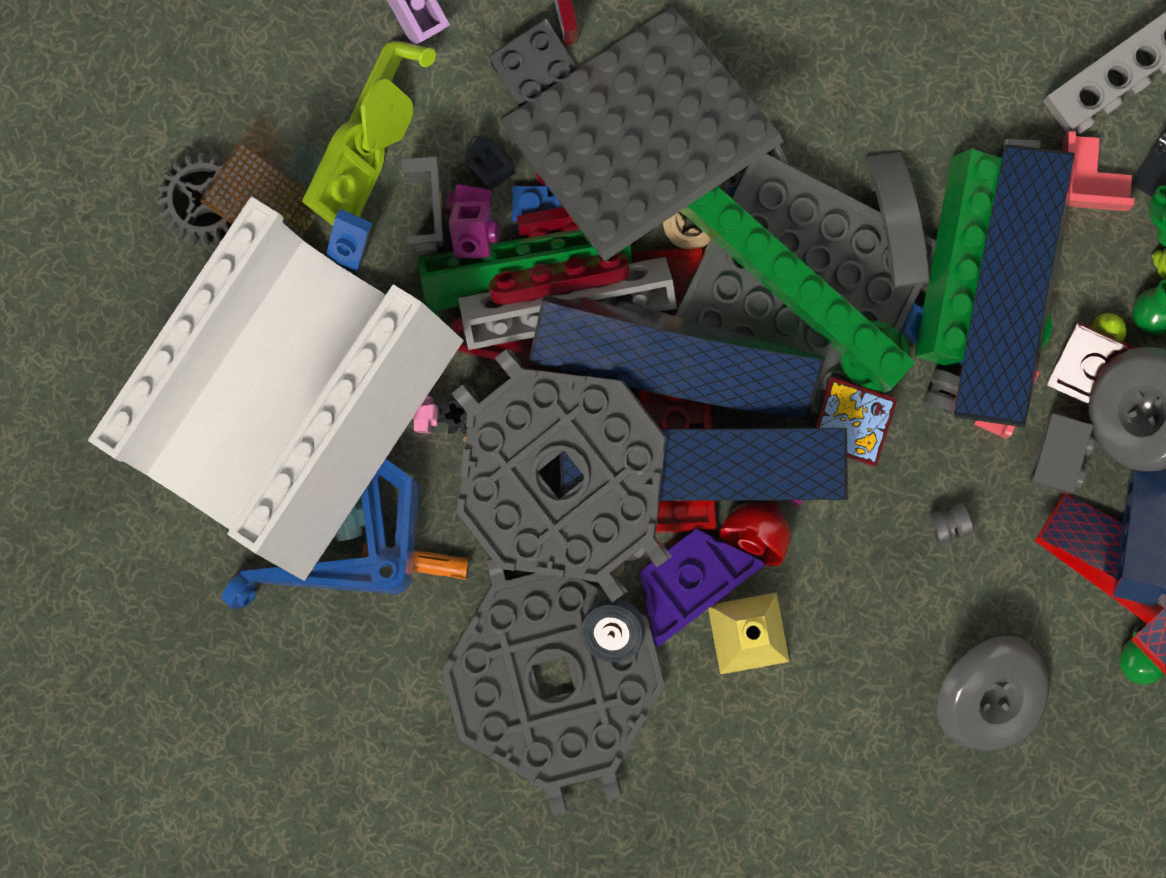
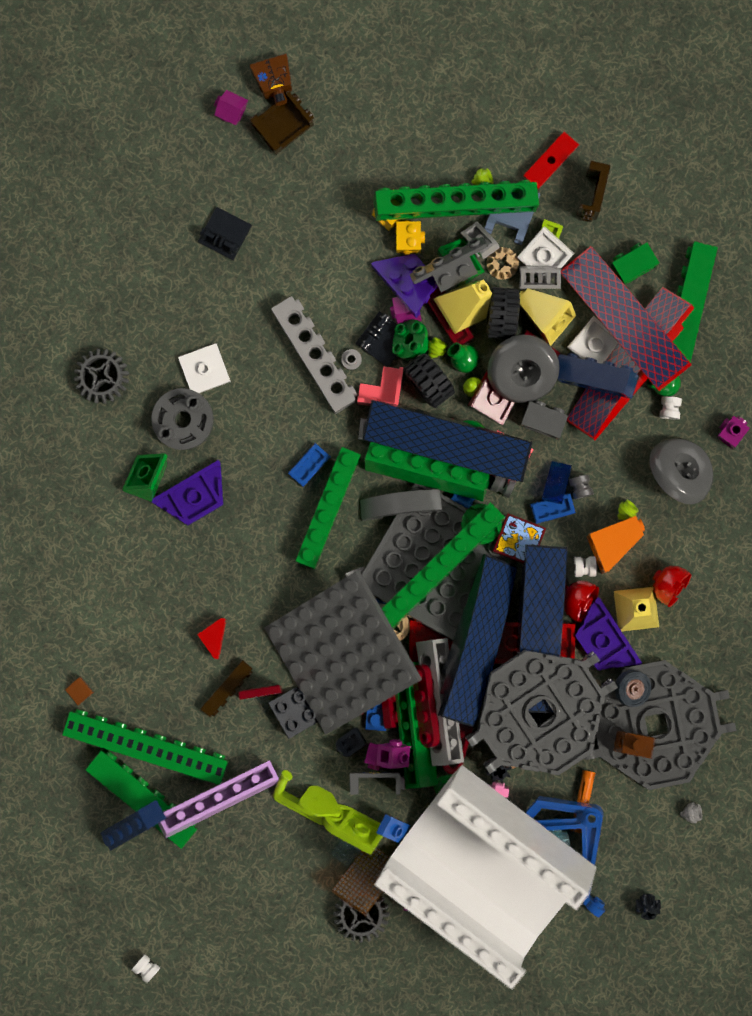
camera: 85 degrees left, 0 degrees up
none -> blue plate [288,443,330,487]
none -> green brick [296,447,361,570]
none -> light grey plate [341,349,362,370]
none -> black tyre [404,353,455,409]
none -> blue plate [530,494,576,524]
none -> clear blue plate [542,461,572,504]
none -> white wheel [574,556,596,577]
none -> orange slope [586,516,645,574]
none -> reddish brown torso [613,731,656,759]
none -> lime plate [617,499,639,520]
none -> black gear [635,894,661,920]
none -> red cylinder [653,565,692,607]
none -> white wheel [659,396,682,420]
none -> light grey plate [680,802,702,823]
none -> magenta brick [717,416,750,449]

